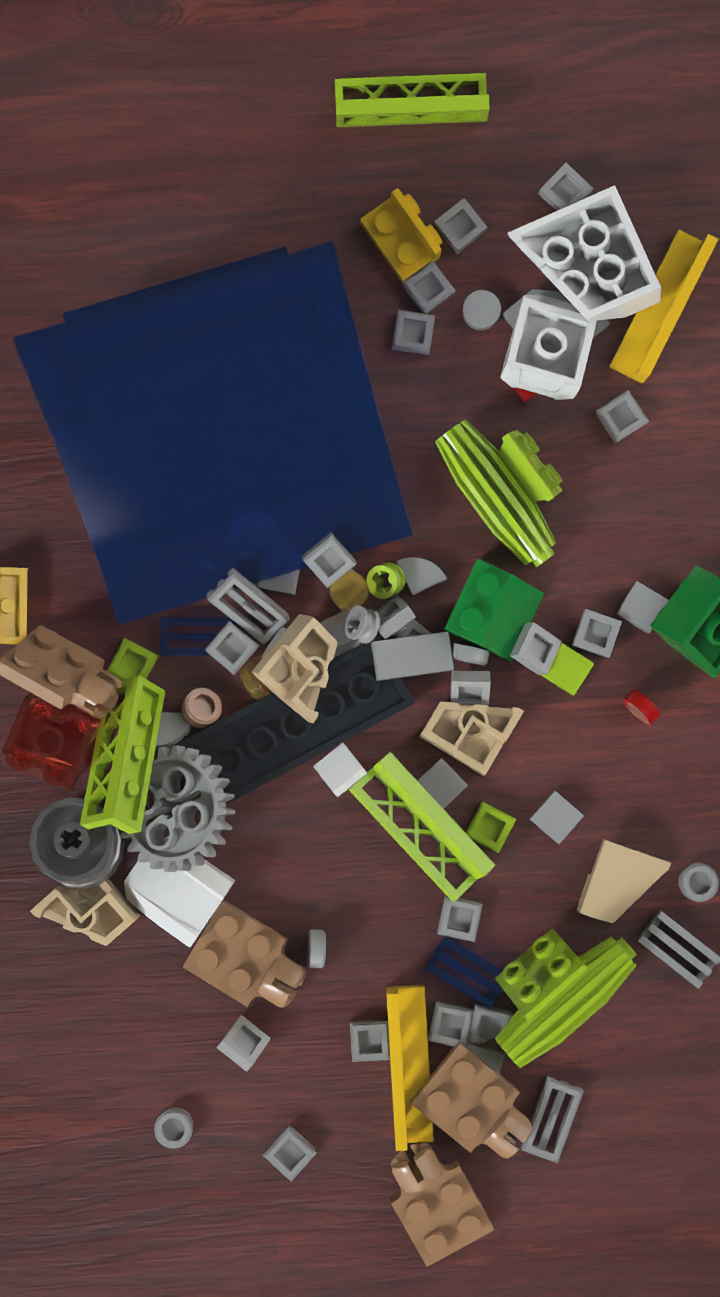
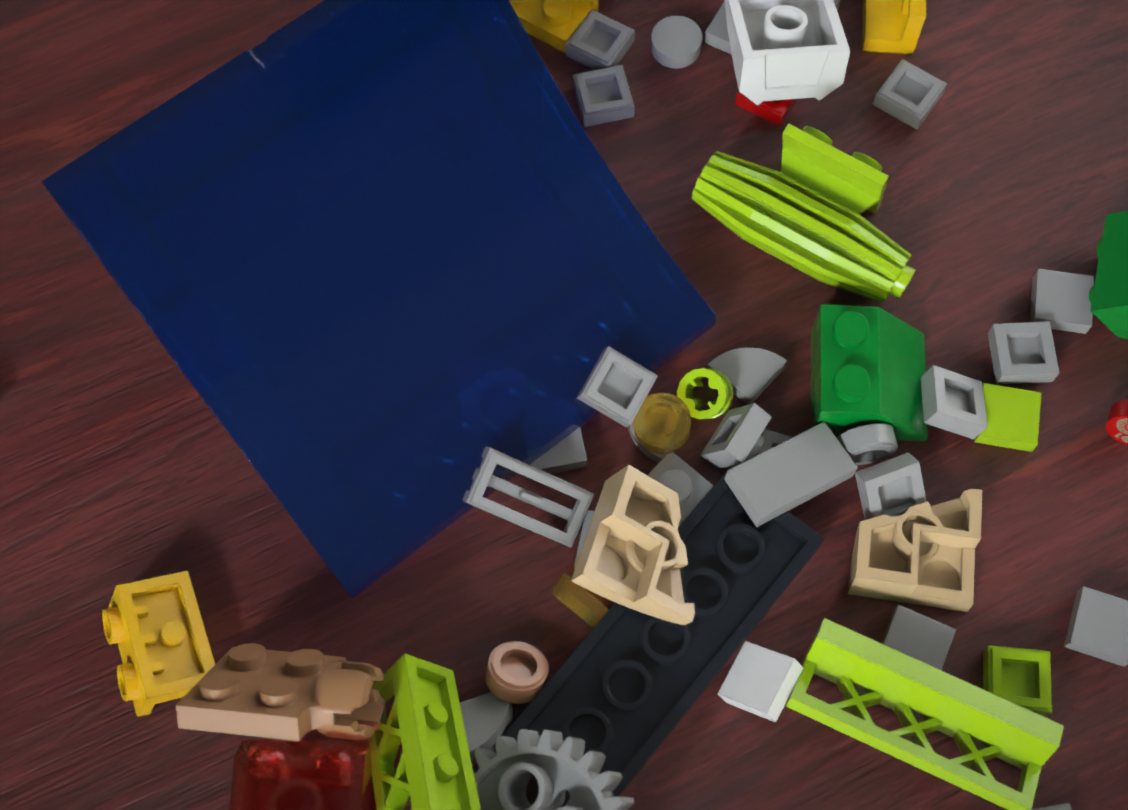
camera: 15 degrees left, 20 degrees down
lime tile [107,638,159,680] -> none
clear blue tile [160,618,237,656] -> none
light grey tile [205,621,259,675] -> none
light grey bush [344,605,380,644] -> none

